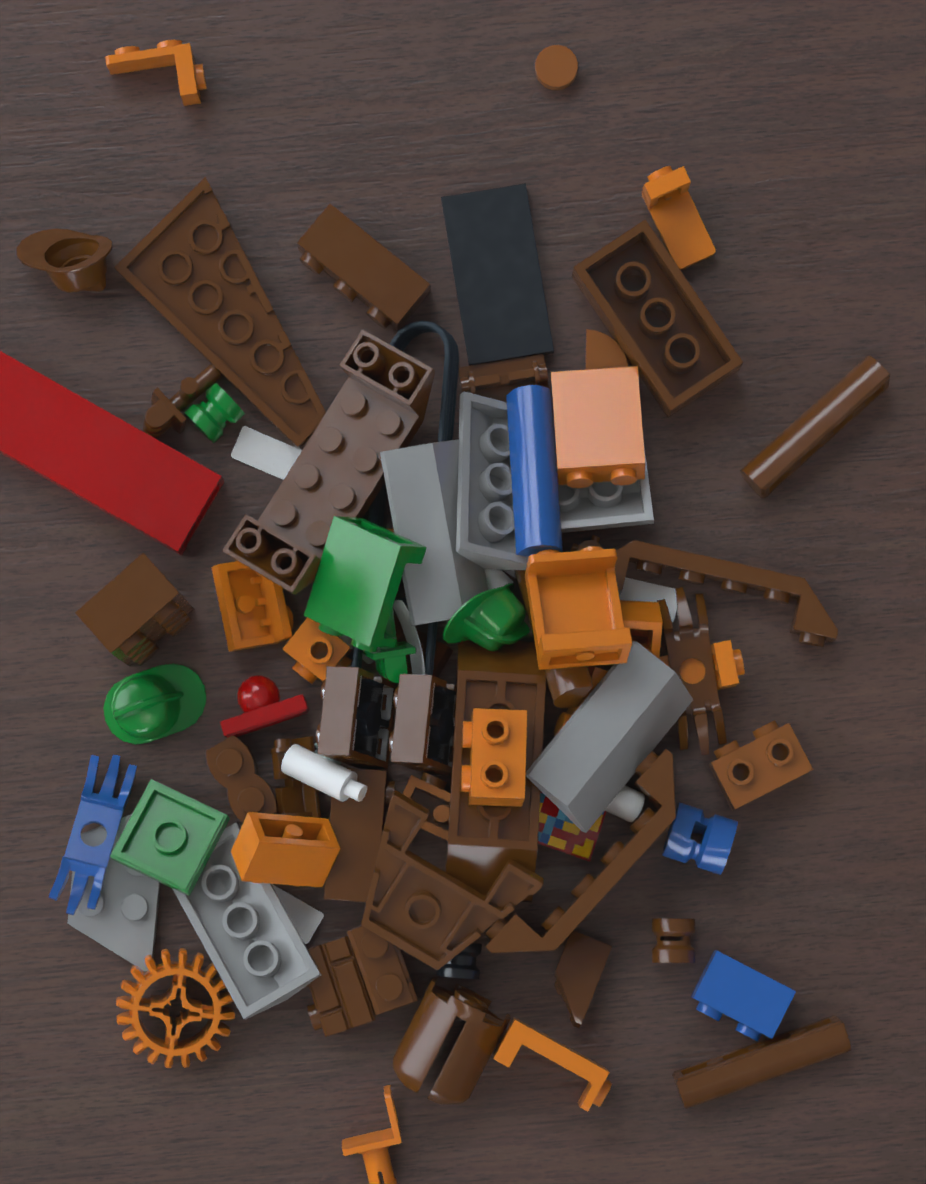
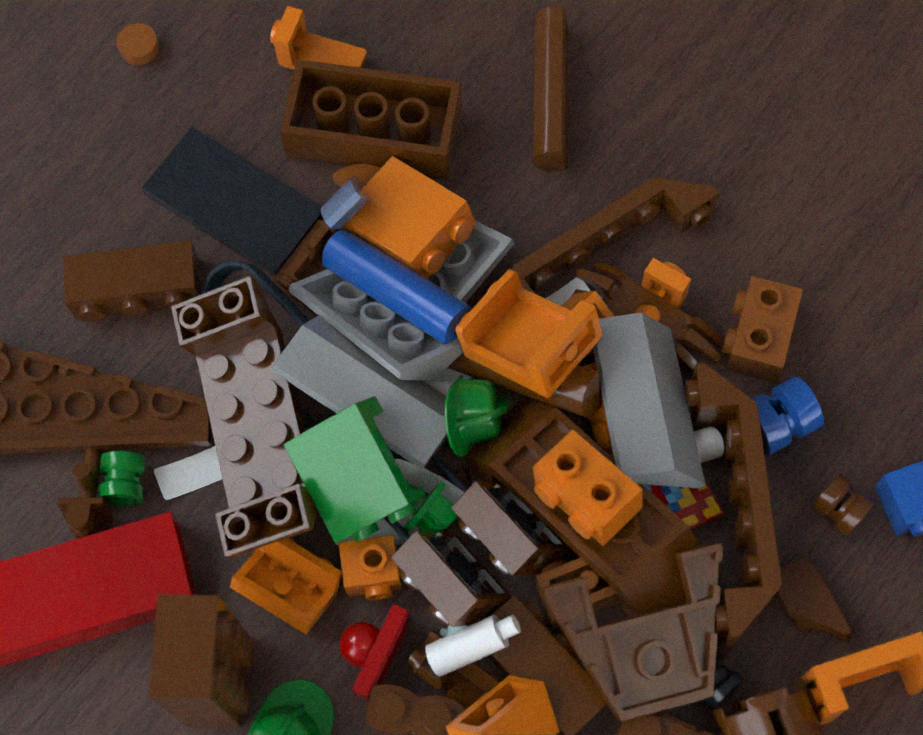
camera: 45 degrees left, 15 degrees down
none -> sand blue slope [321,176,370,229]

